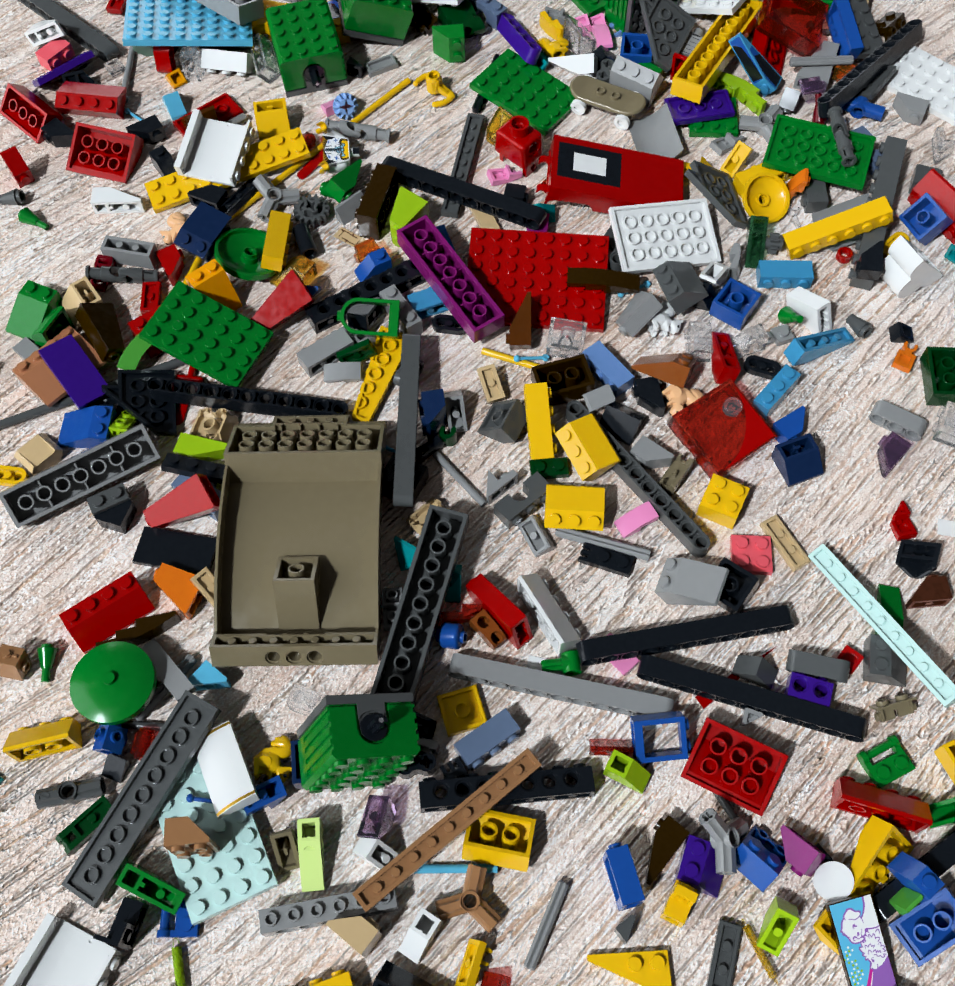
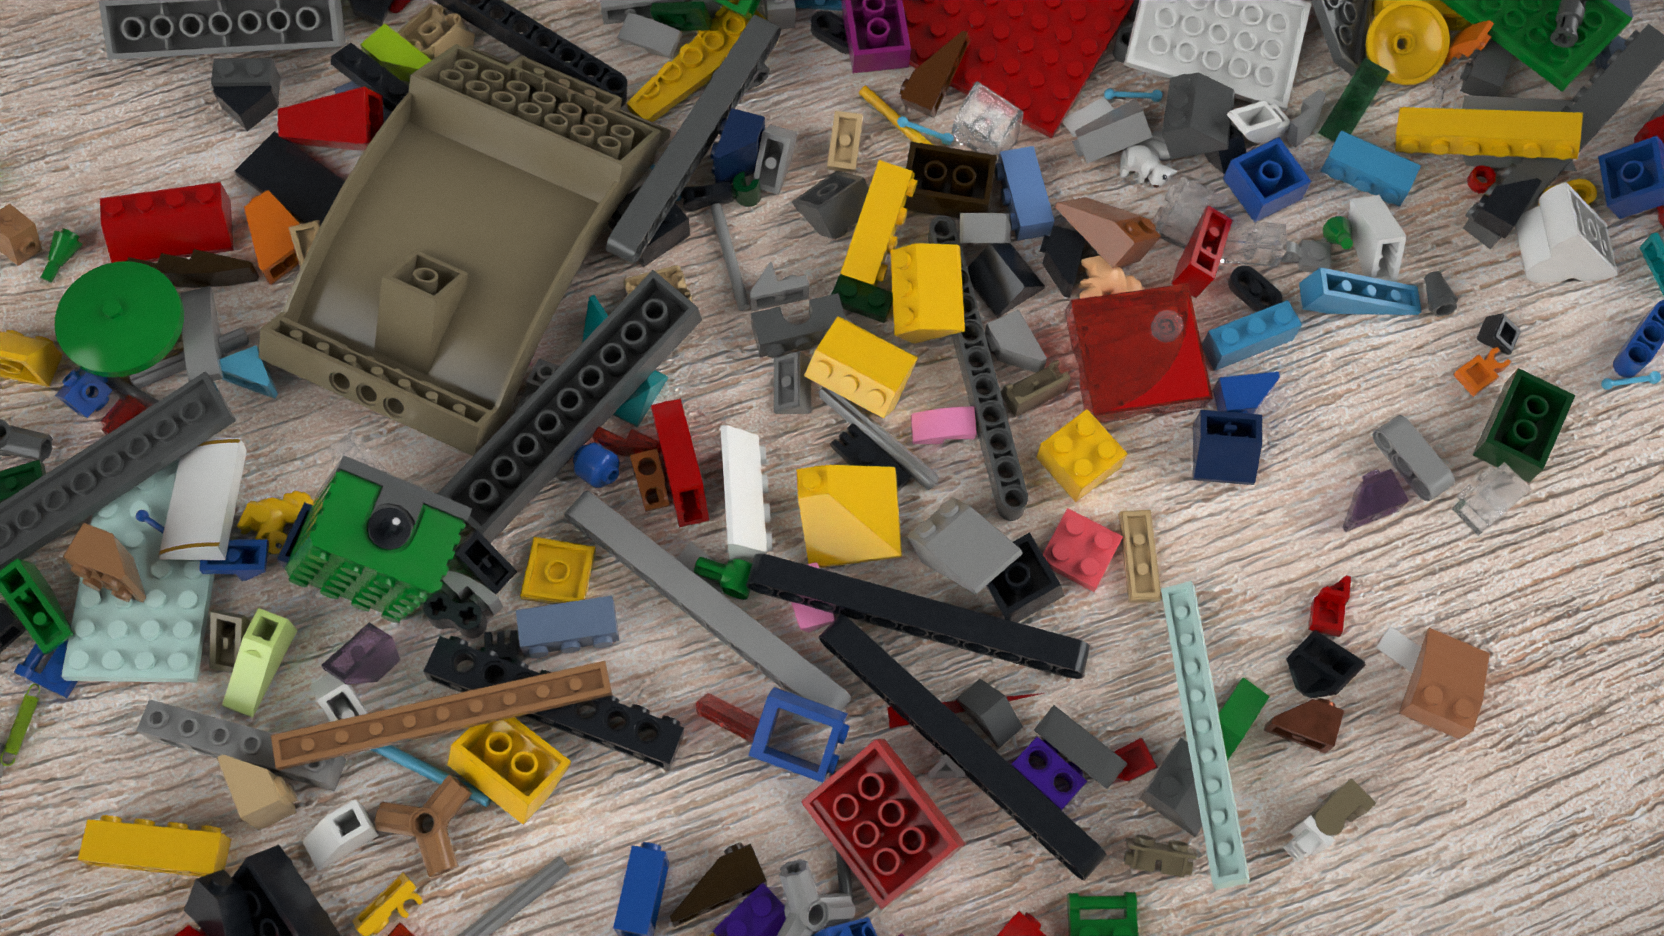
camera: 20 degrees right, 5 degrees up
black slope [102,753,131,783] -> none
dark brown slope [567,268,640,293] -> none
lime slope [603,749,651,794] -> none
dark grey gear [763,232,783,254] -> none
none -> yellow slope [796,465,902,568]
none -> white sticker [1062,97,1114,138]

